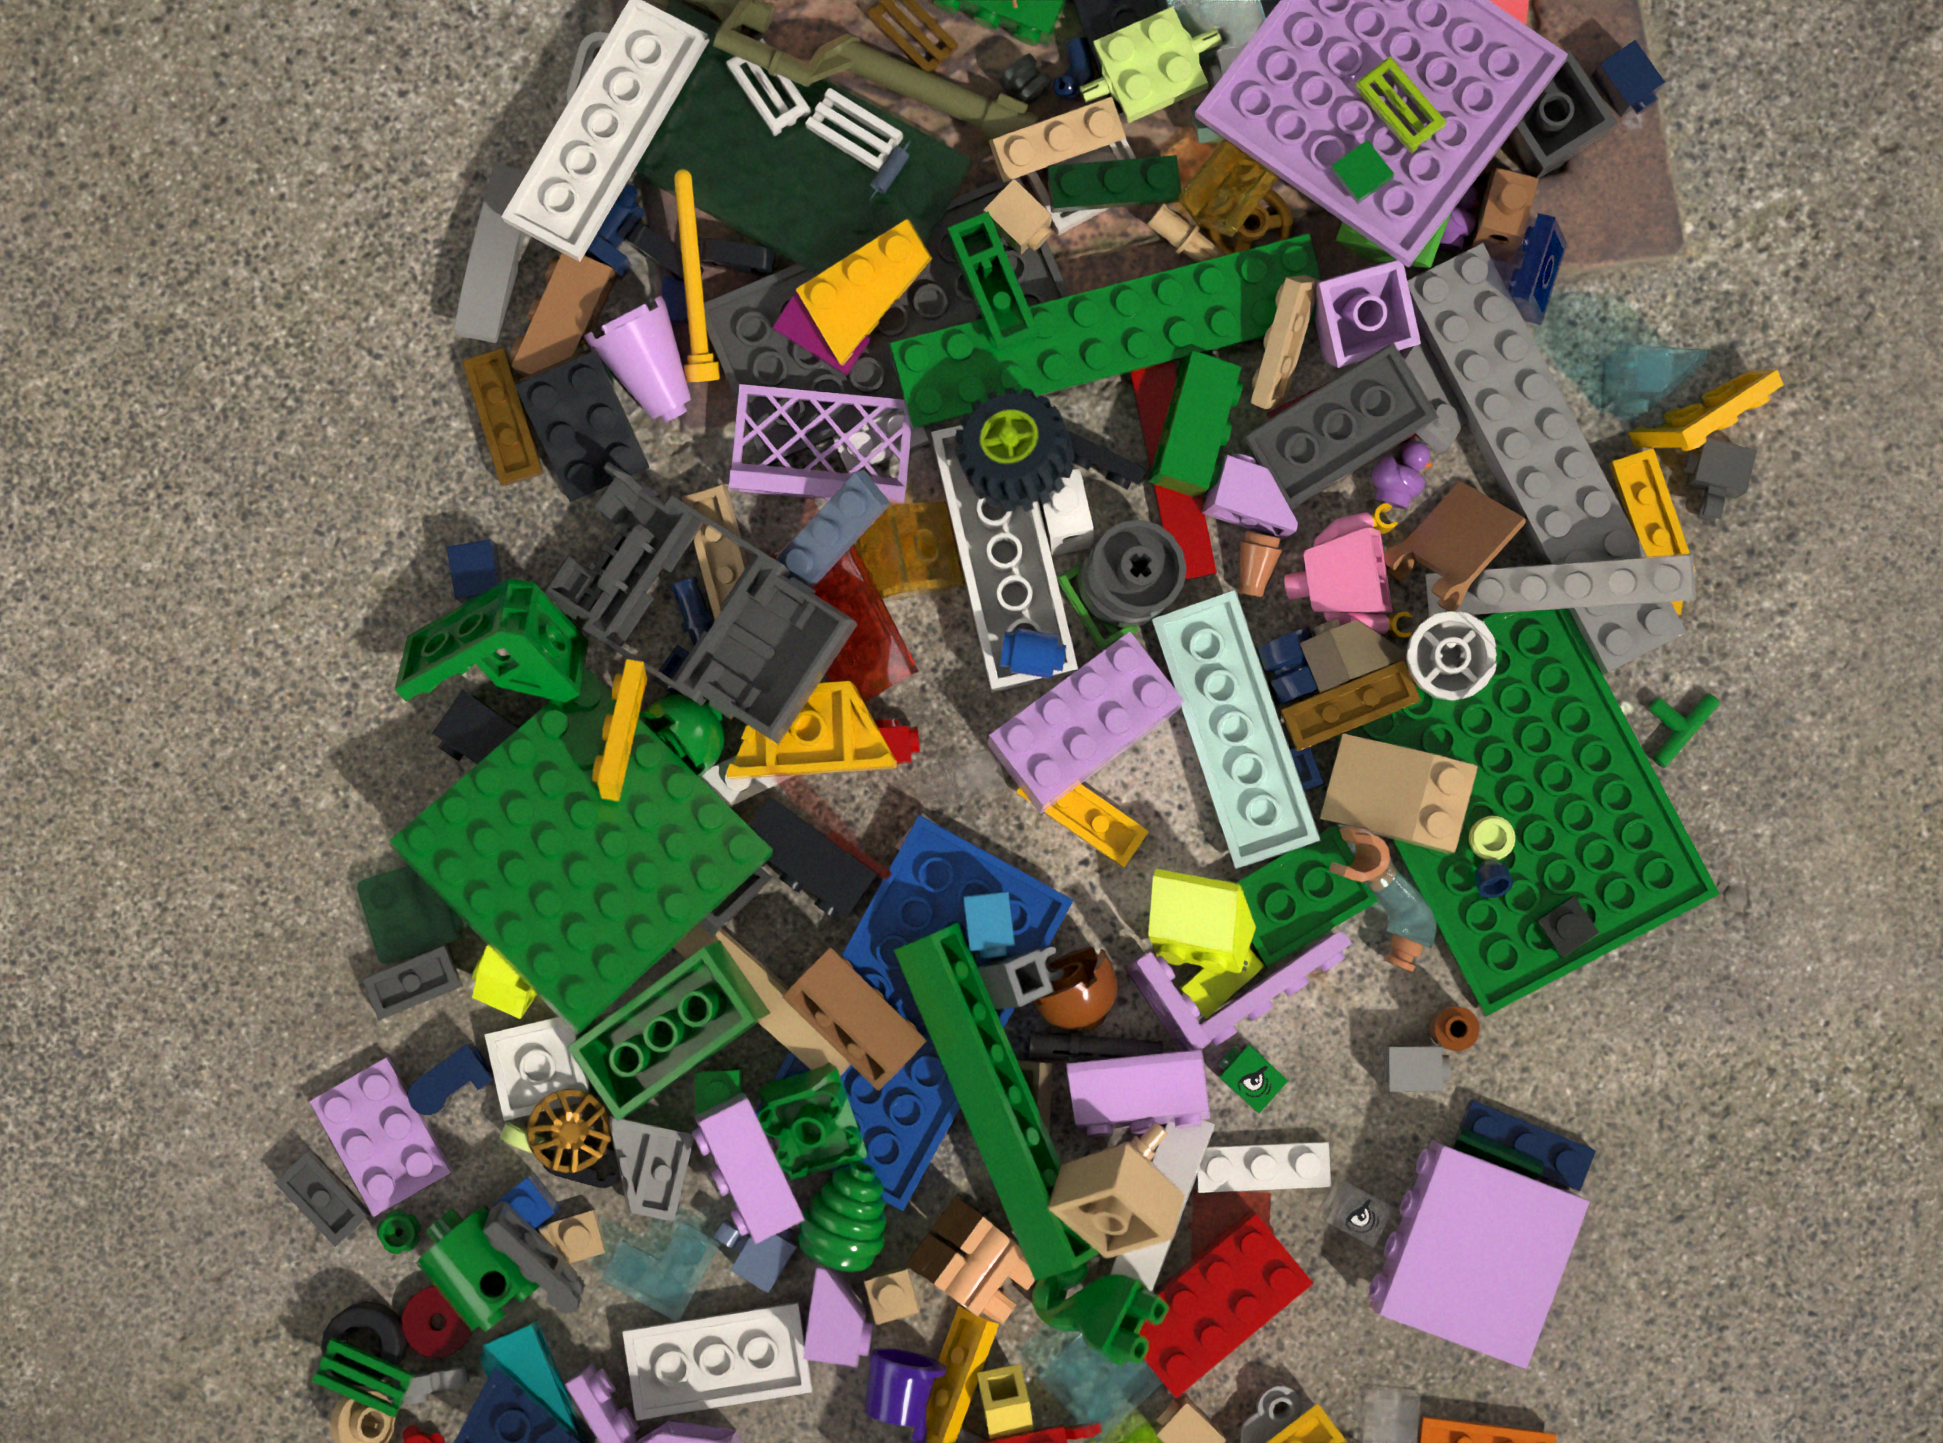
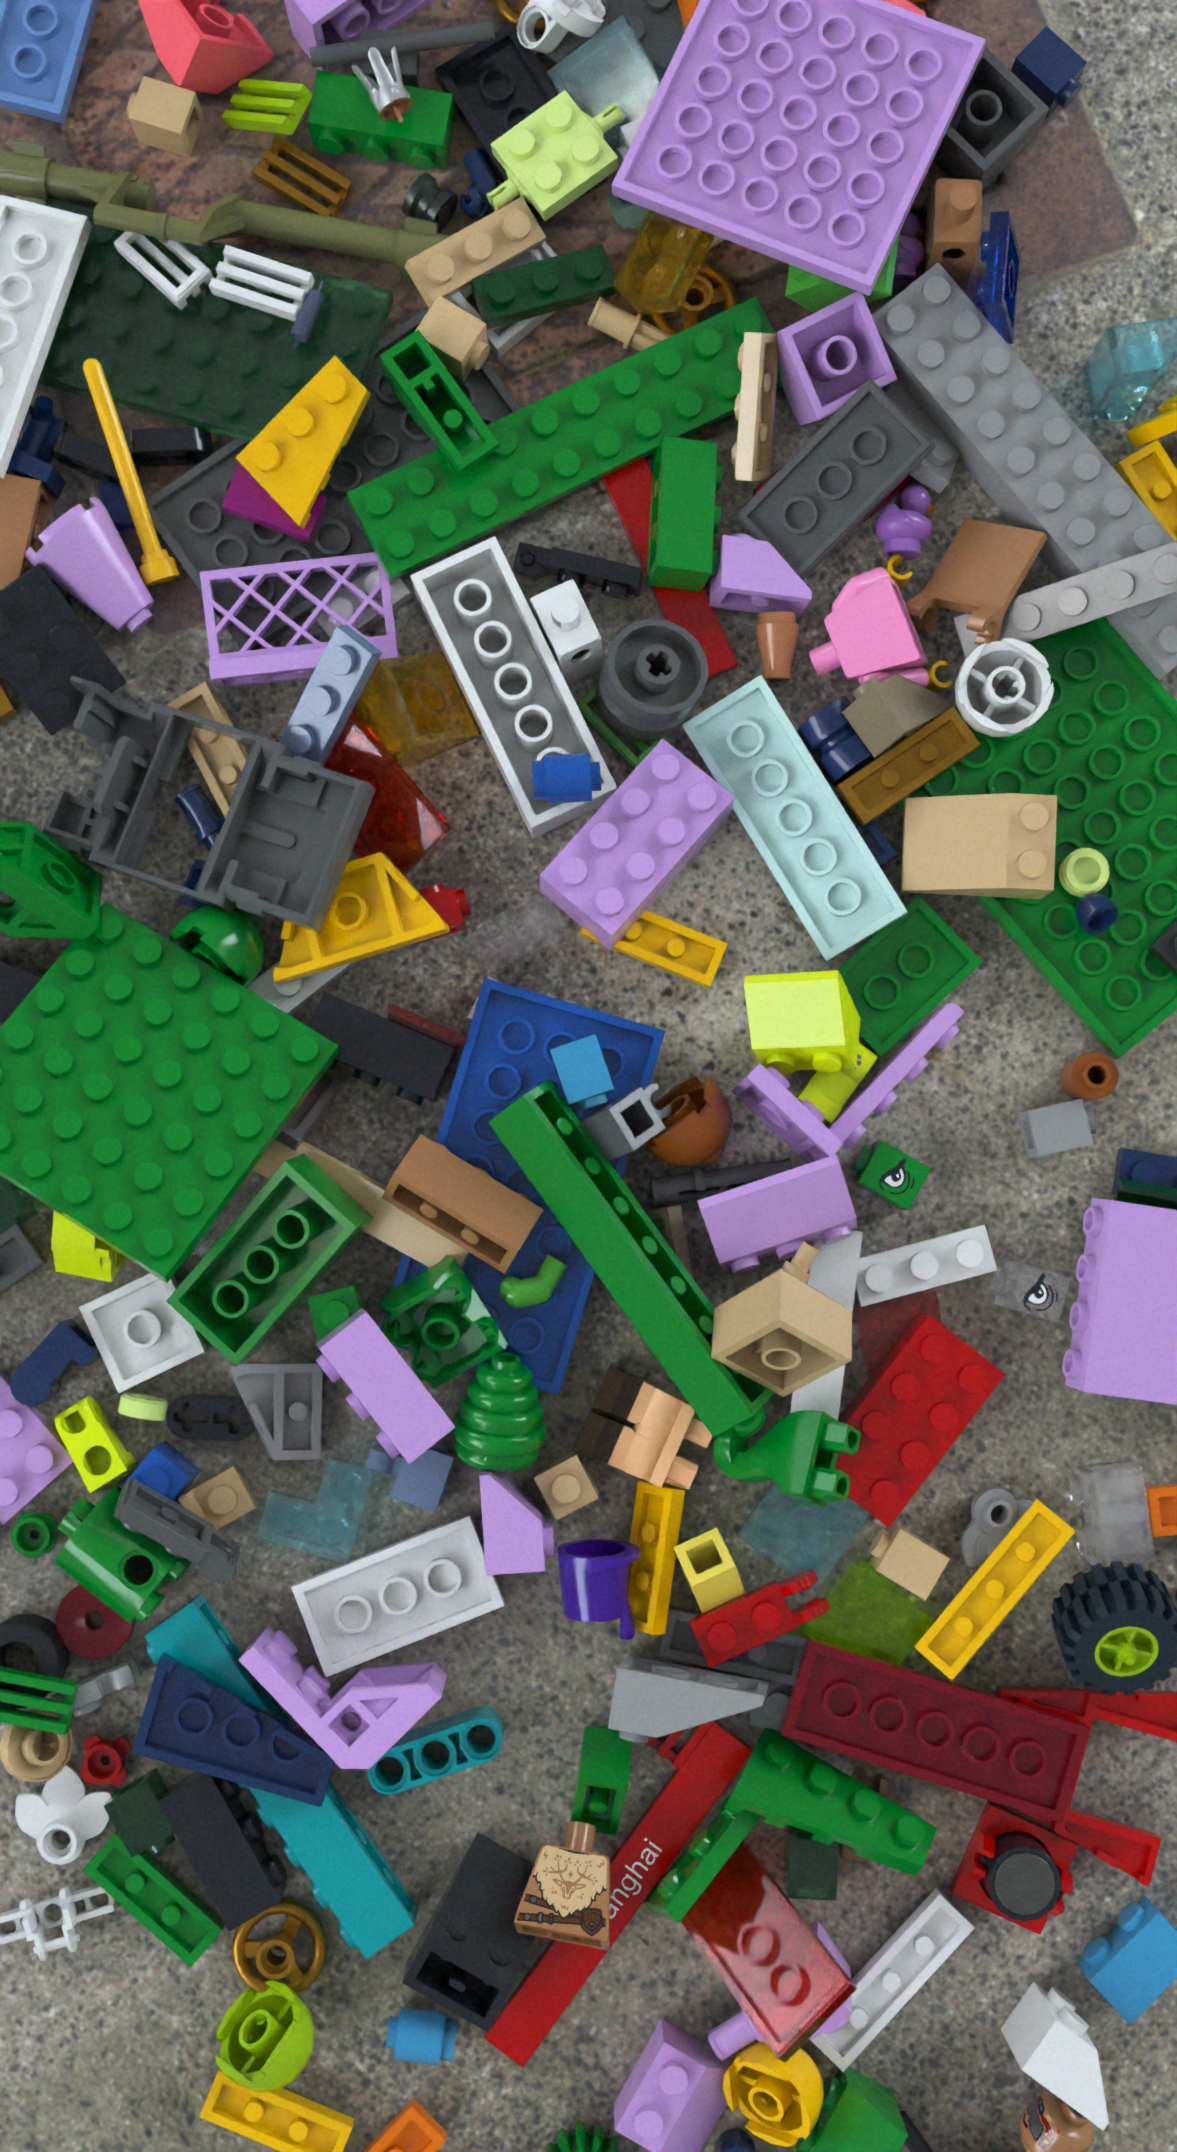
camera: 20 degrees left, 0 degrees up
pearl gold wheel [527,1089,611,1173] -> none
yellow plate [592,659,647,801] -> none
black wheel [955,387,1074,512] -> none
piece [1329,826,1436,972] -> none
green tile [1331,140,1394,204] -> none
lime tile [1355,56,1447,154] -> none
none -> neon yellow leg [54,1395,139,1493]
none -> bright green arm [499,1254,568,1309]

